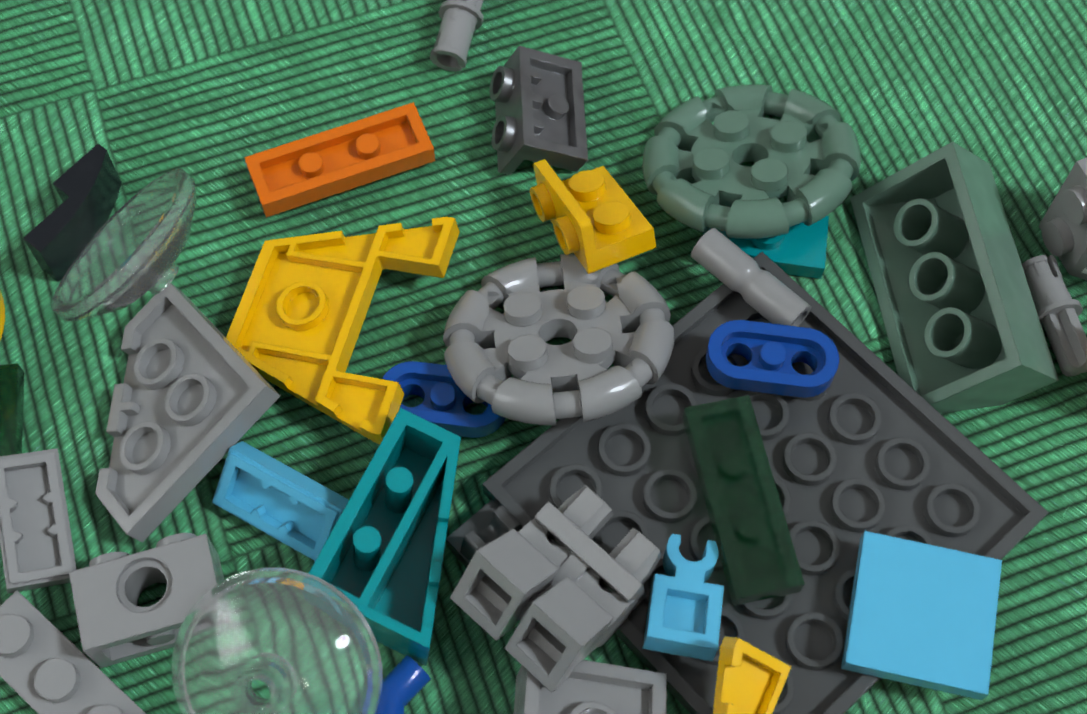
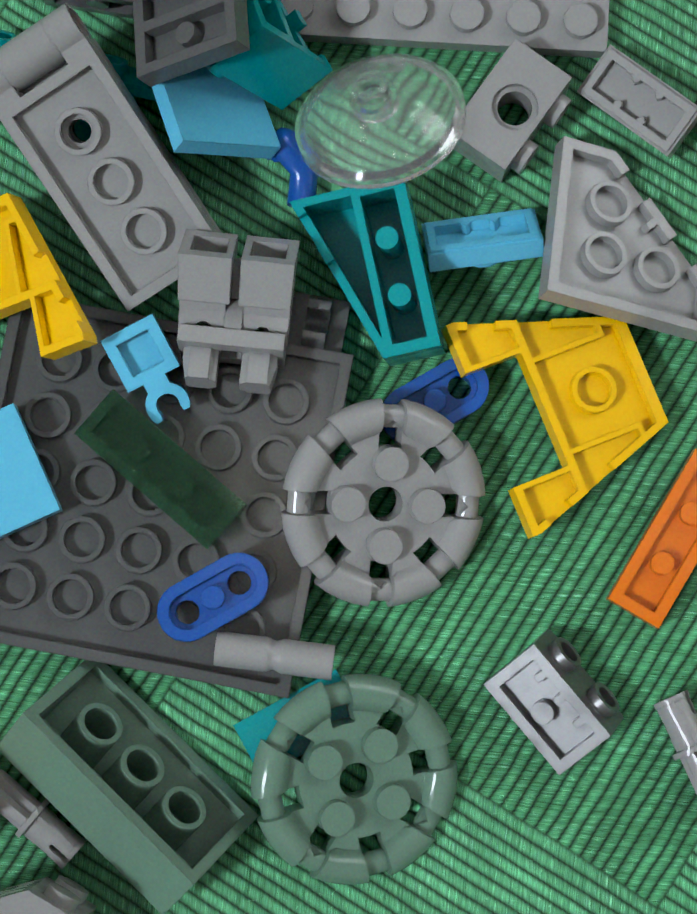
camera: 150 degrees right, 20 degrees up
yellow bracket [530,159,657,274] -> none

